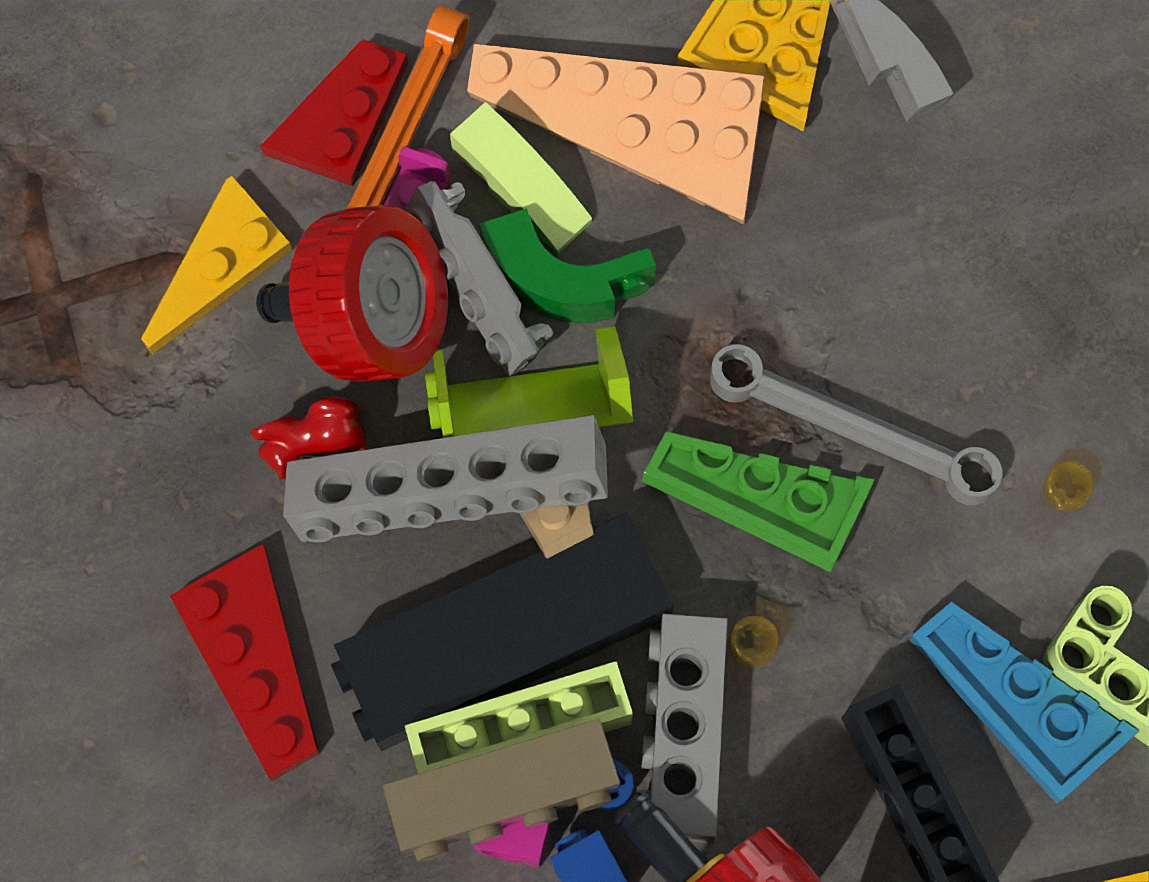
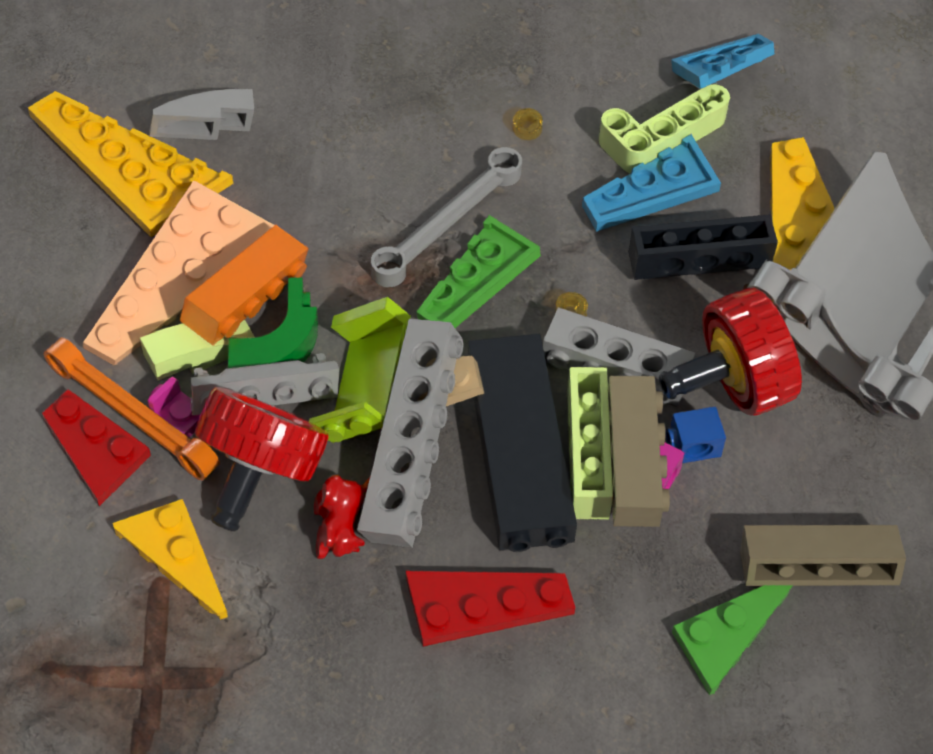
camera: 75 degrees left, 15 degrees down
none -> orange brick [180,225,309,346]

